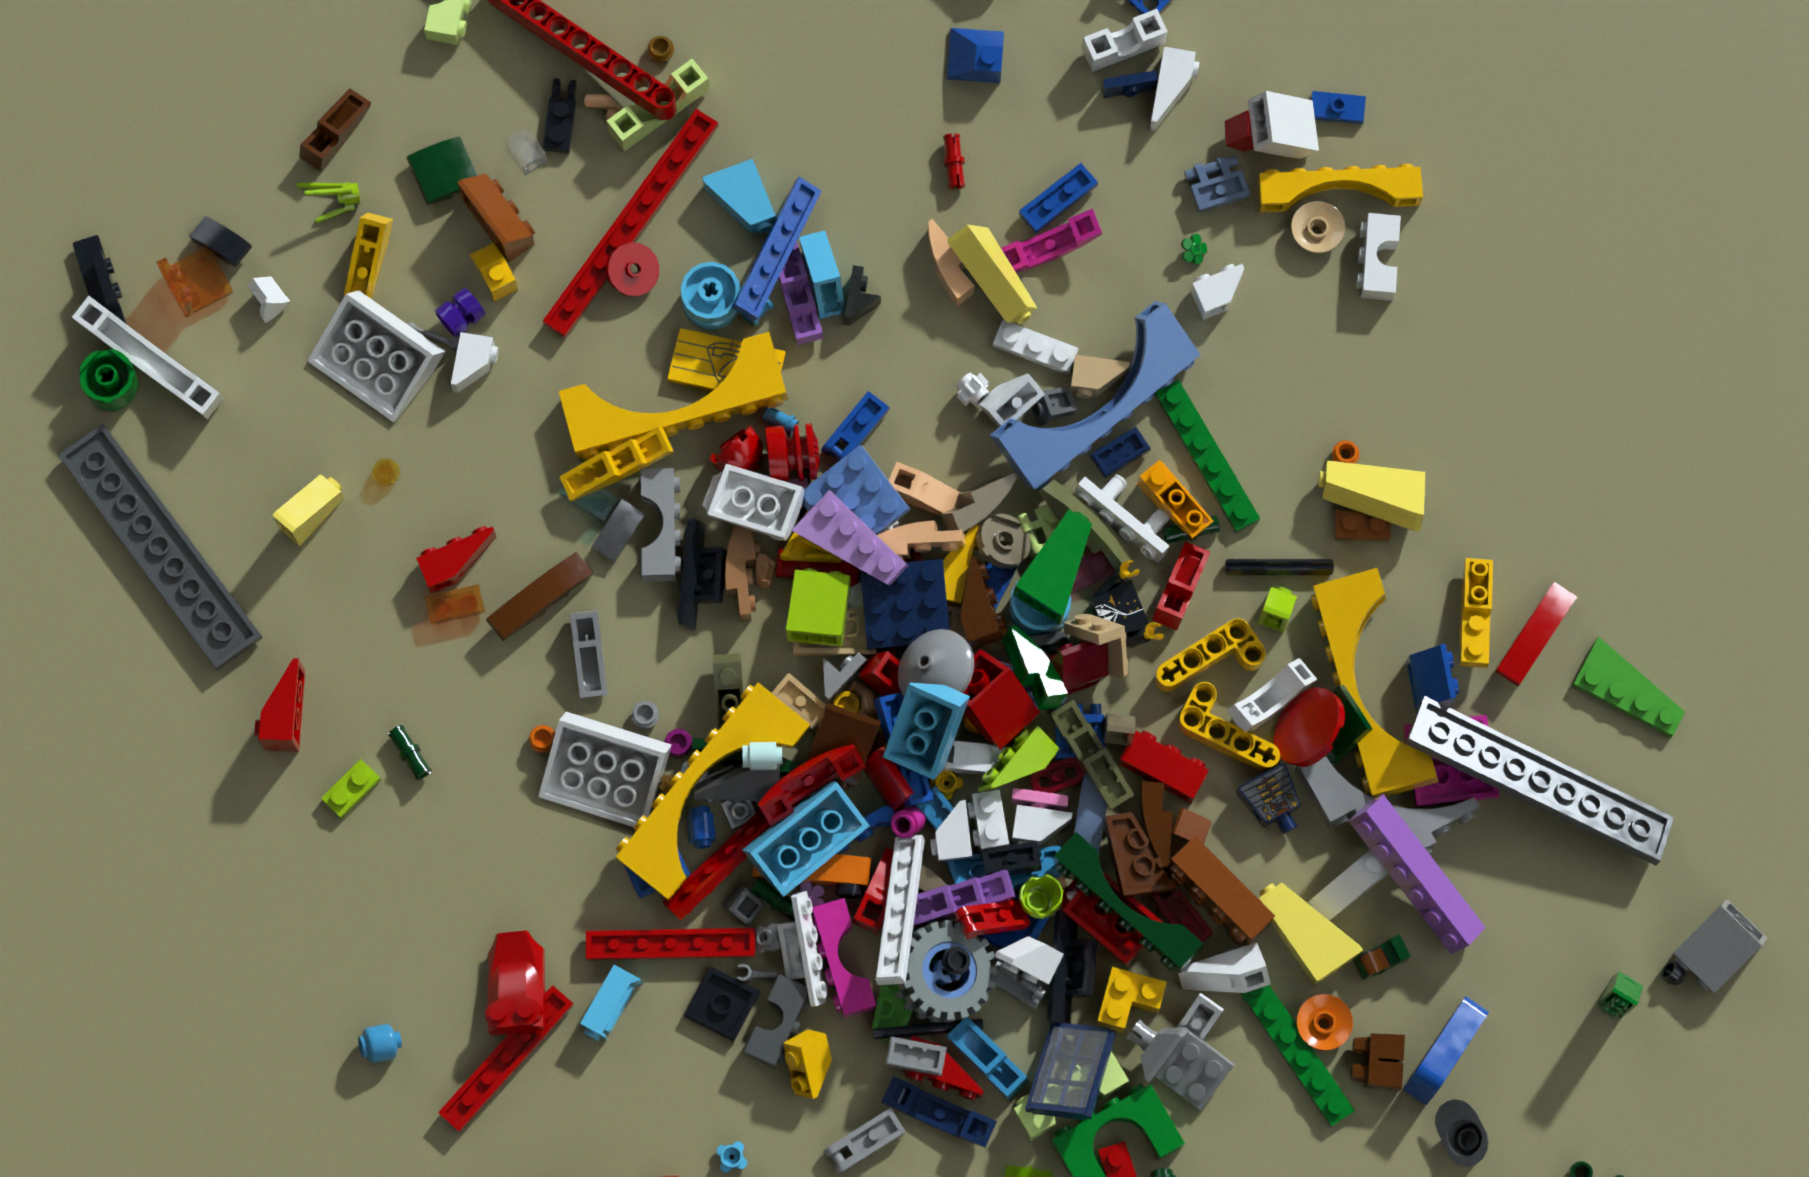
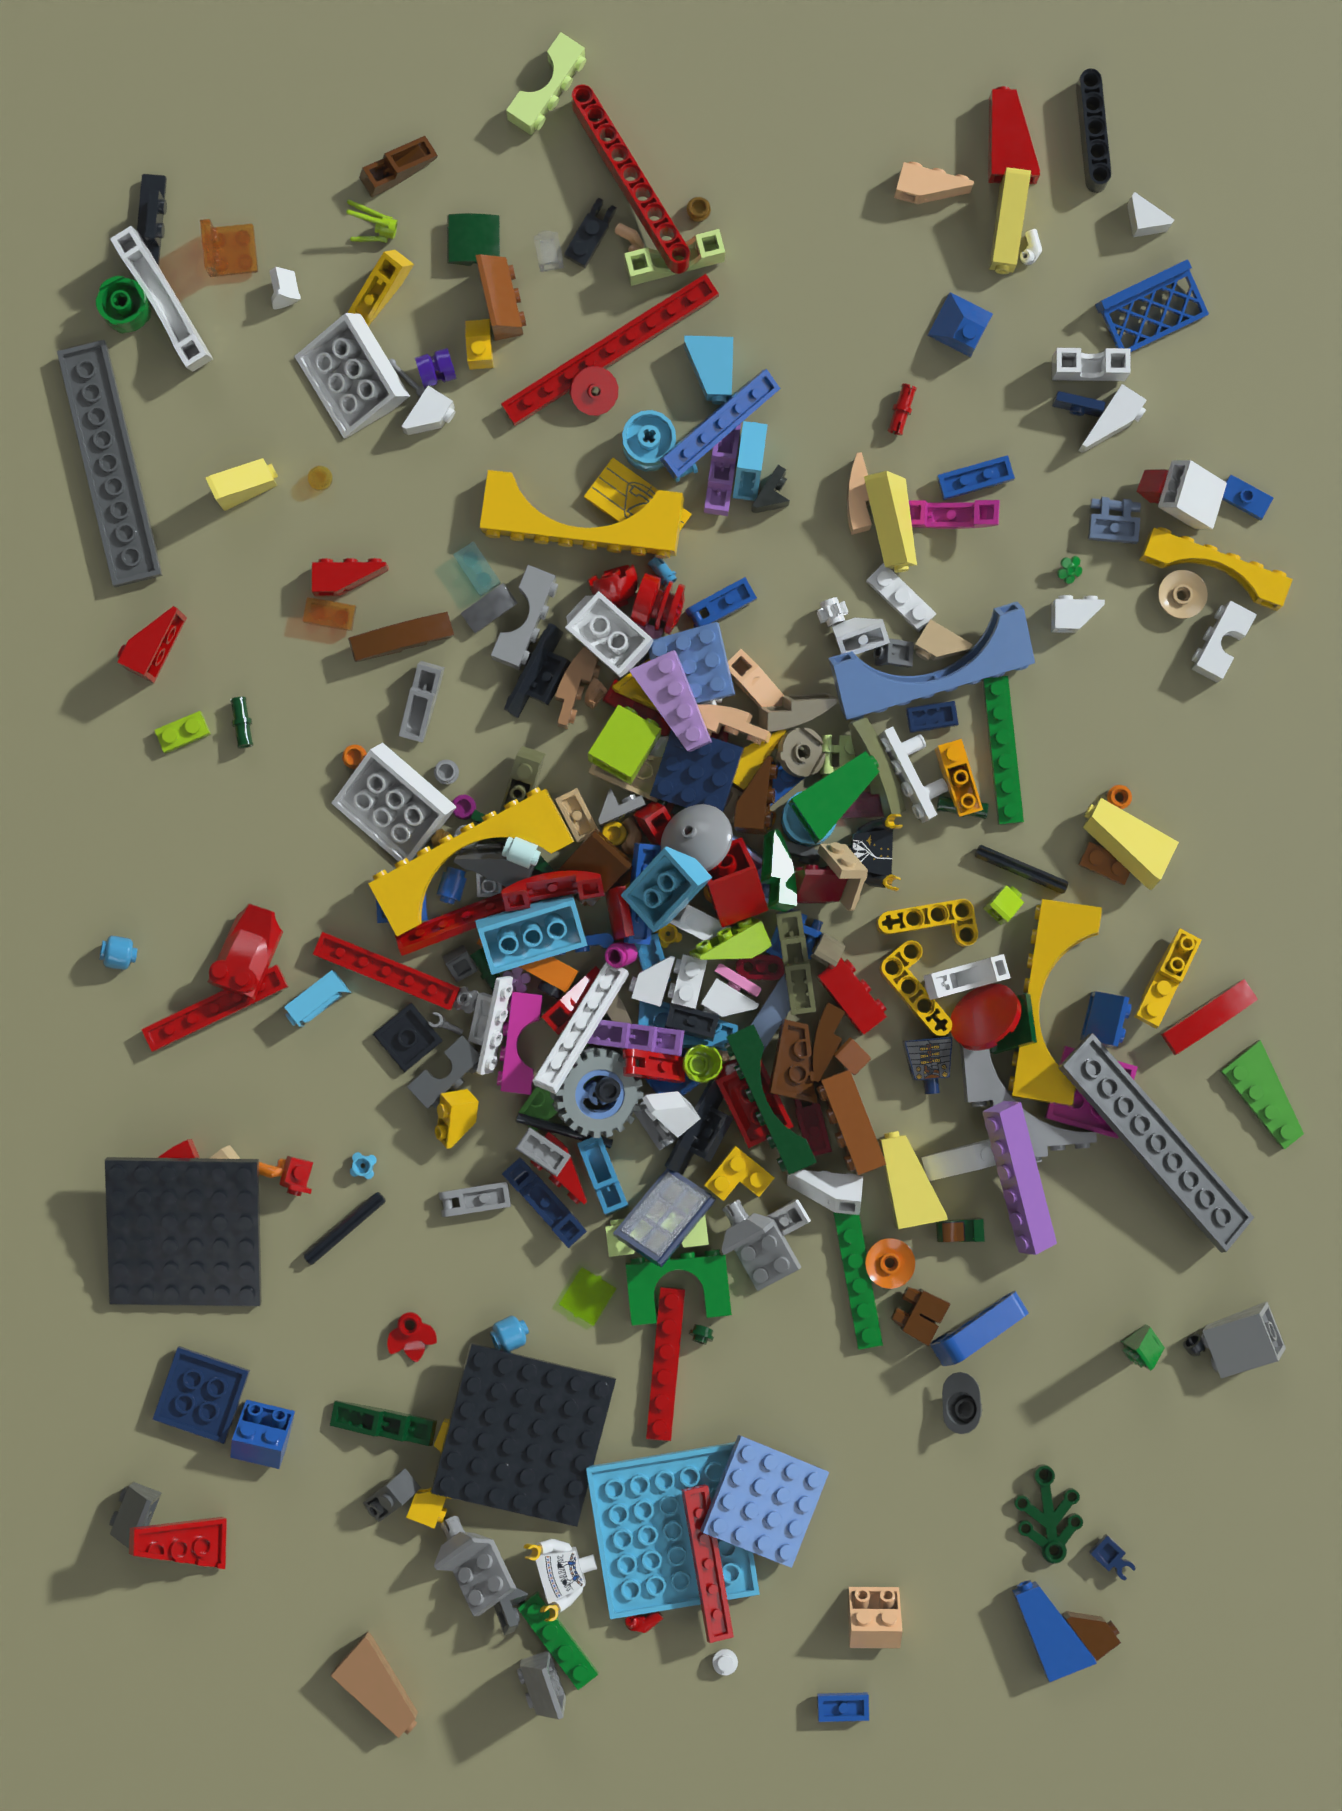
camera: 20 degrees right, 10 degrees up
black slope [189,216,252,267] -> none
yellow slope [559,427,674,501] -> none
red slope [1152,541,1210,631] -> none

